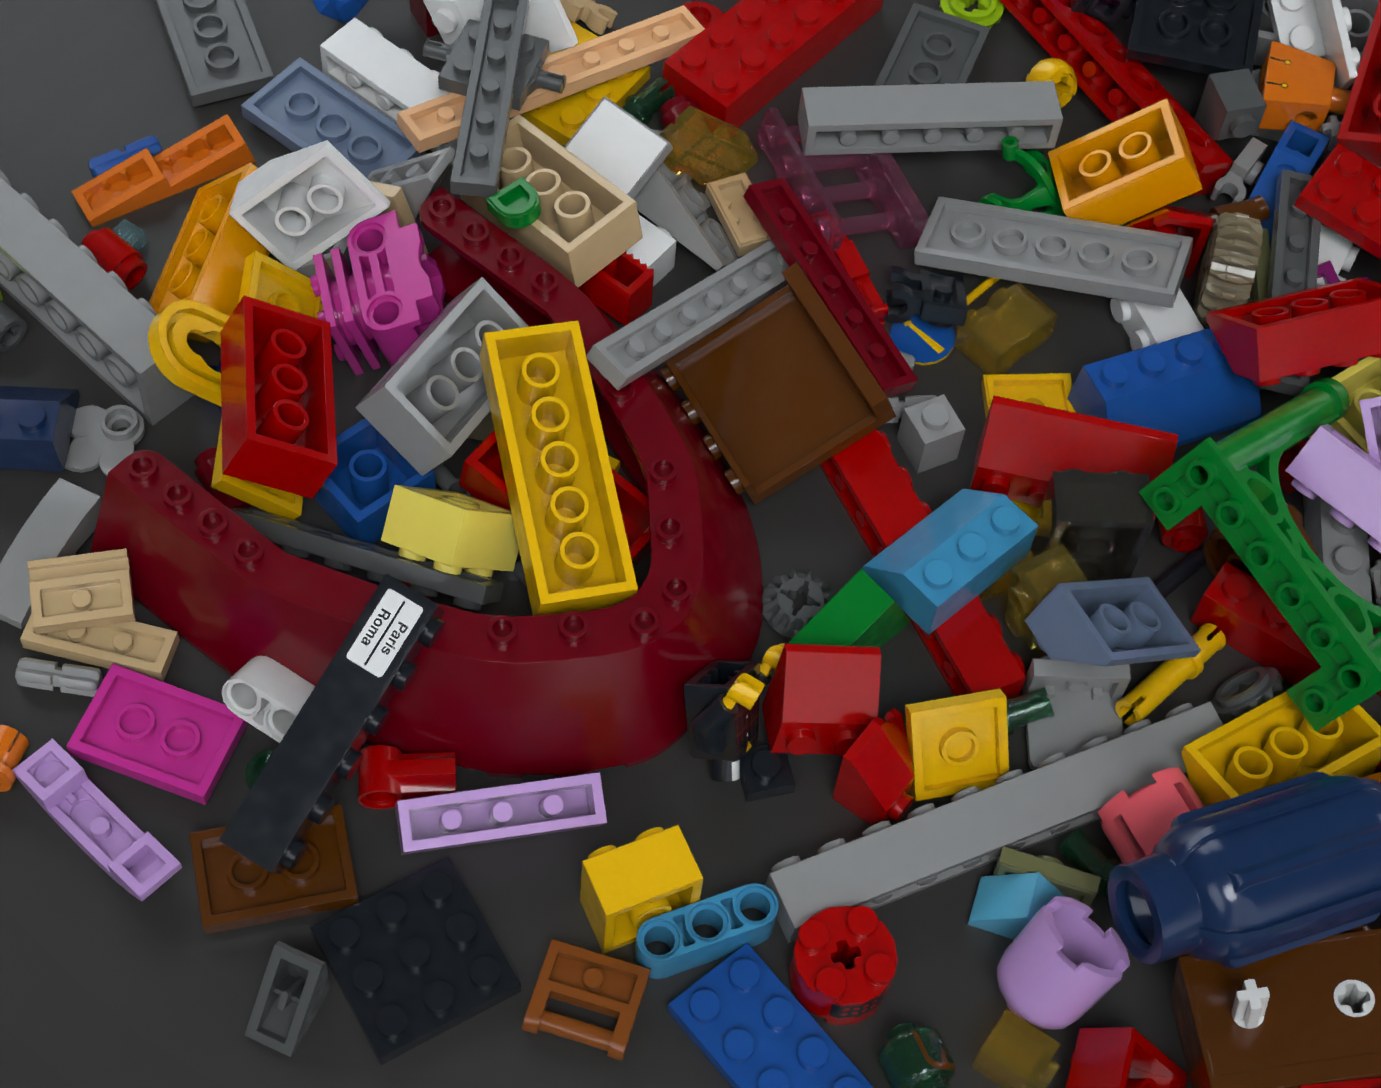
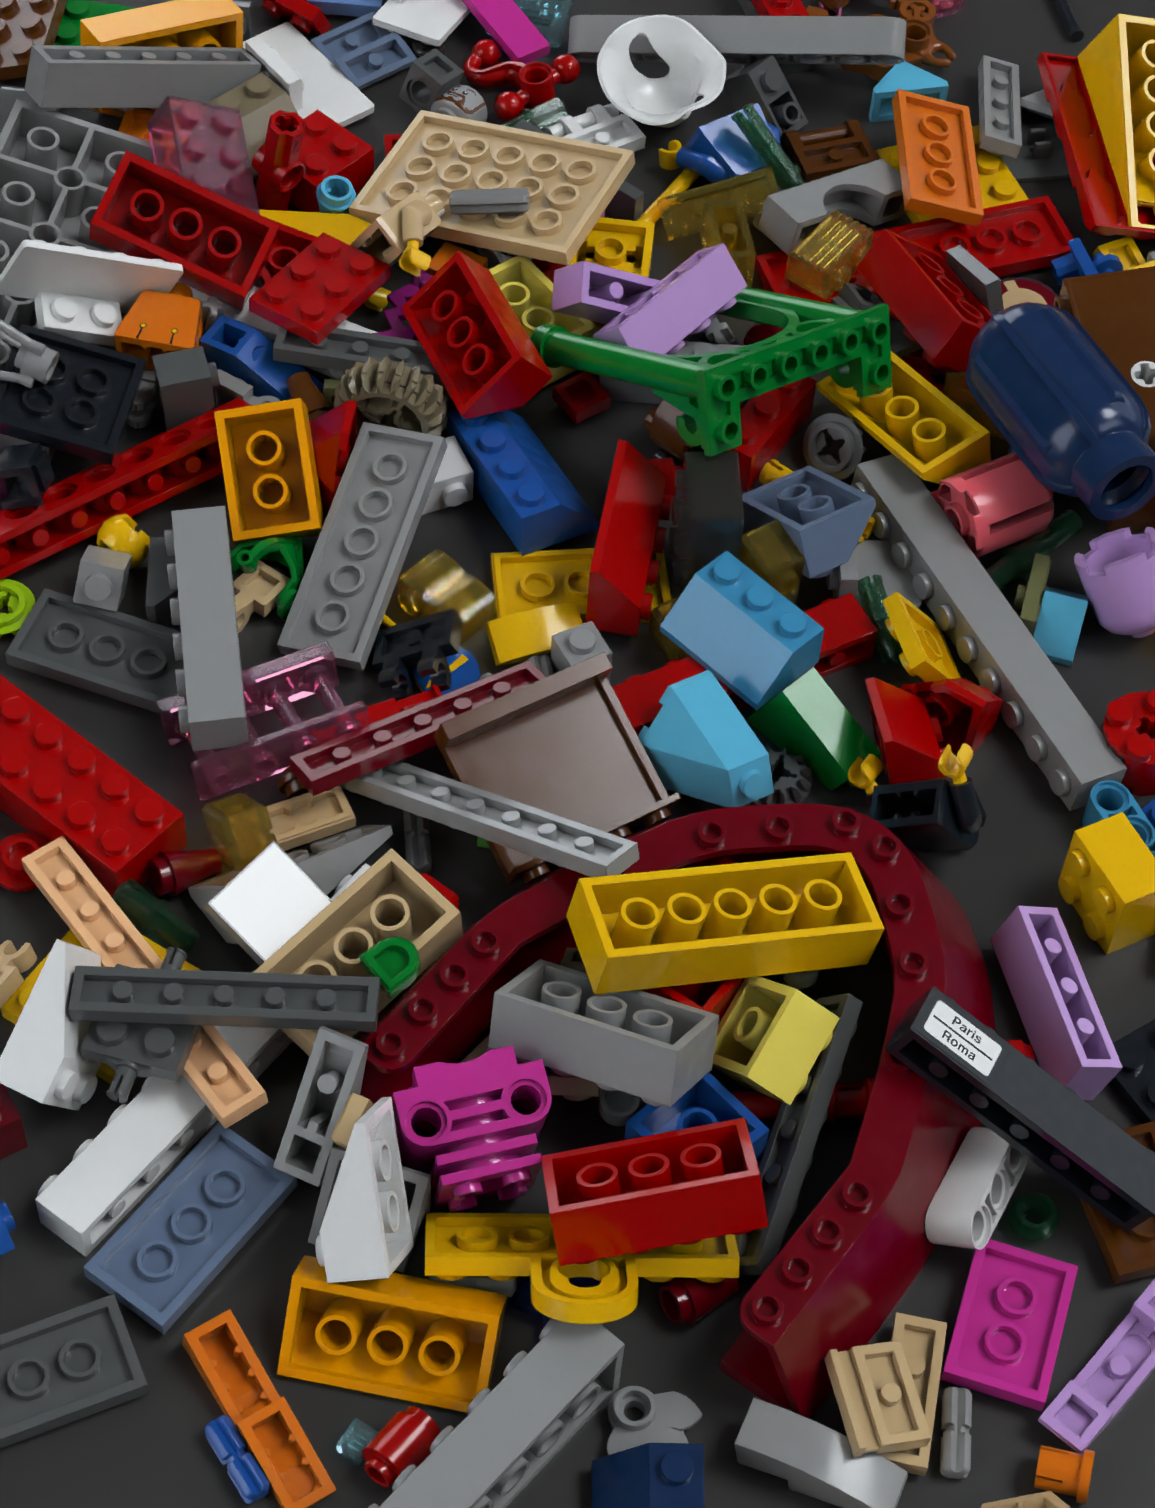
camera: 90 degrees left, 5 degrees down
none -> light grey brick [73,545,132,612]
none -> tan plate [233,560,290,633]
none -> yellow slope [484,600,583,666]
none -> medium azure slope [638,670,774,808]

